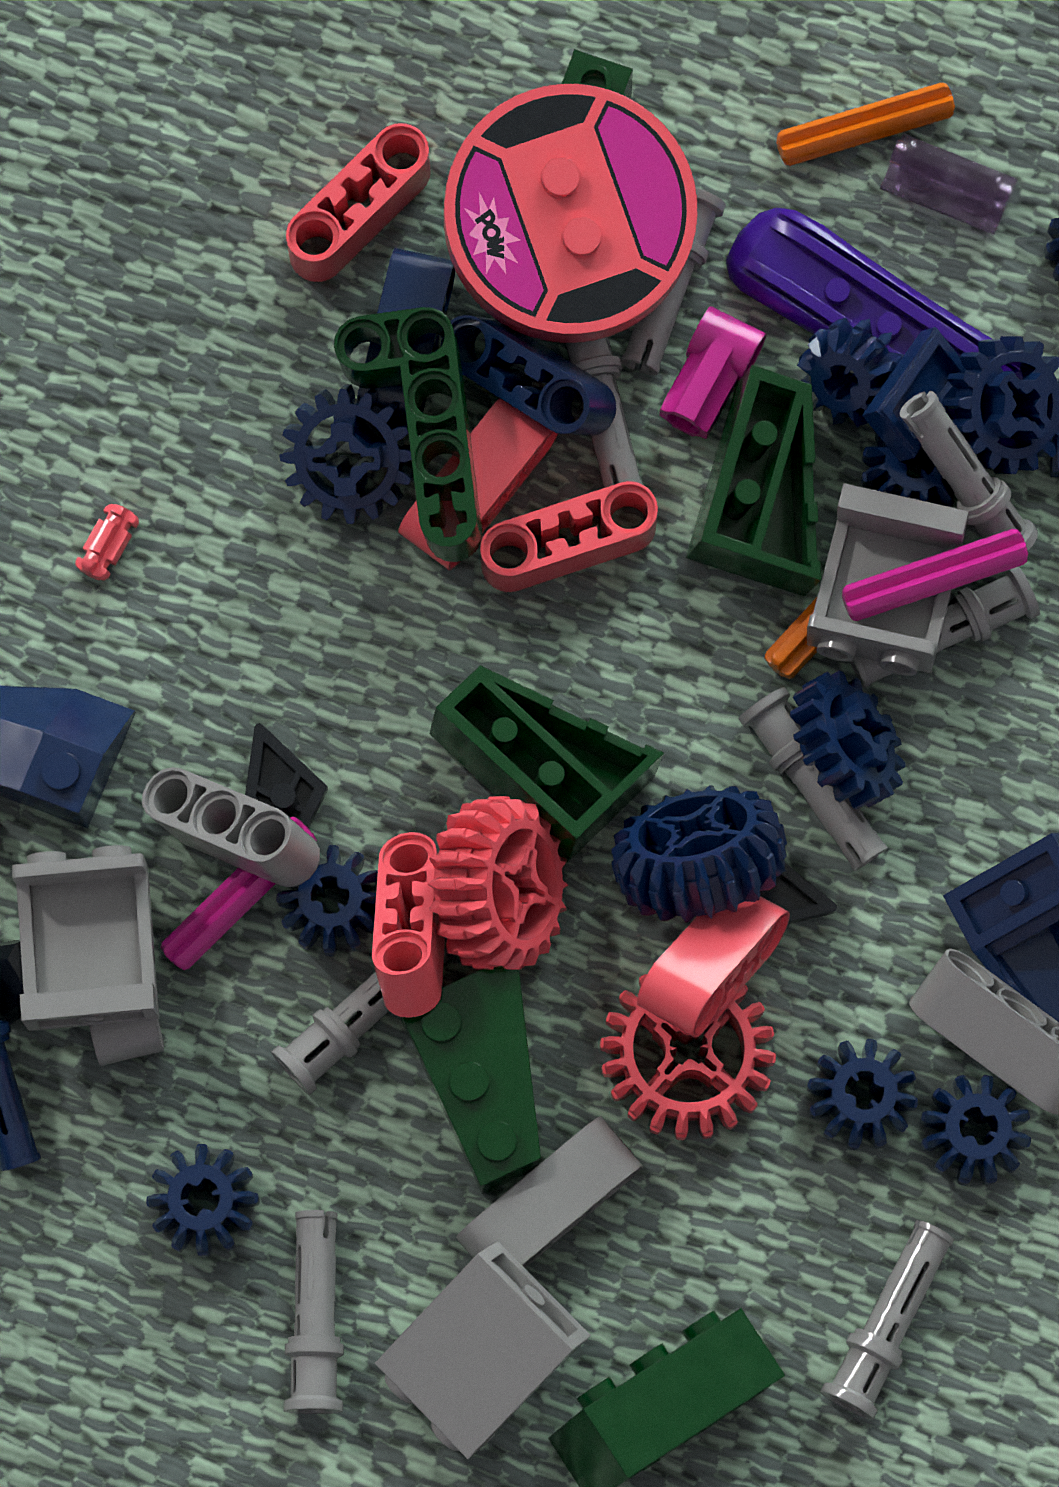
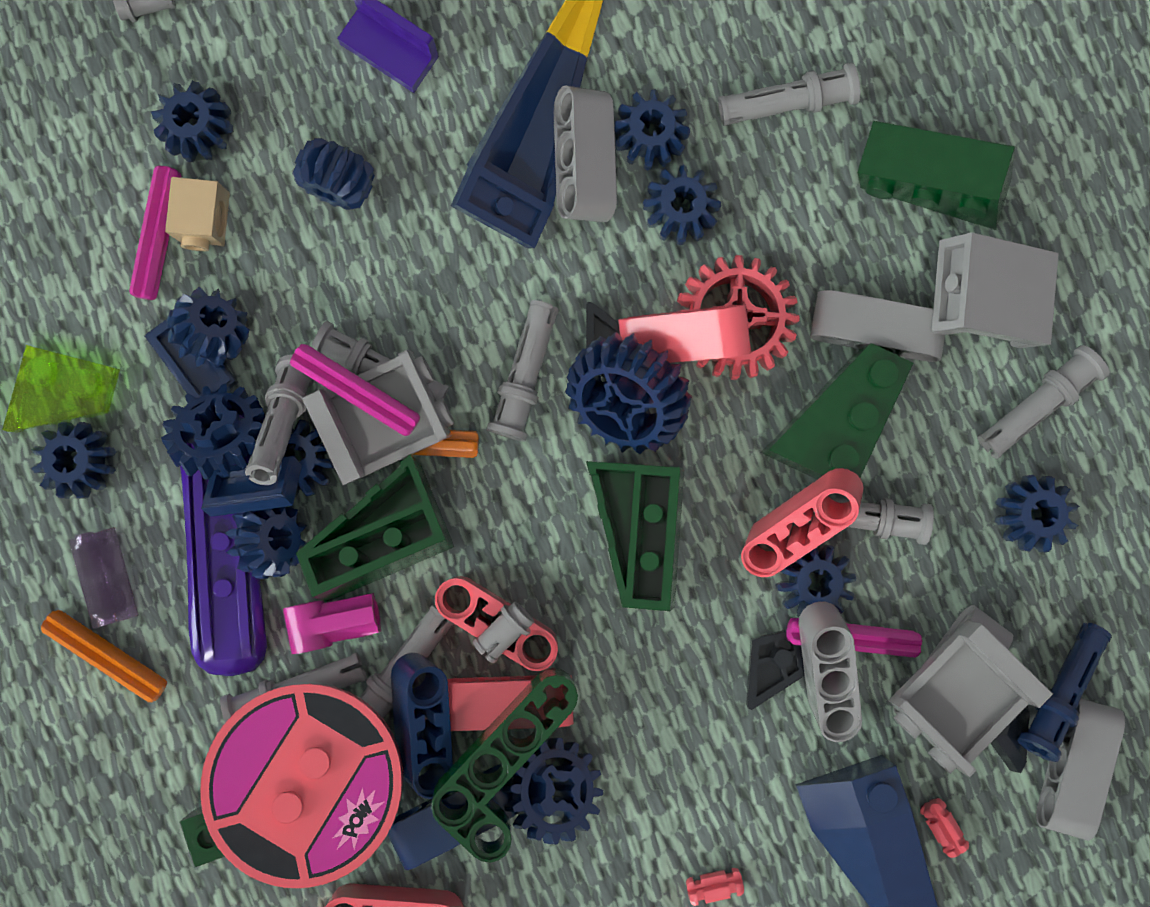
camera: 135 degrees left, 10 degrees up
coral gear [427,796,569,970] -> none
dark blue gear [790,670,905,809] -> none
none -> light grey pin [472,601,534,663]

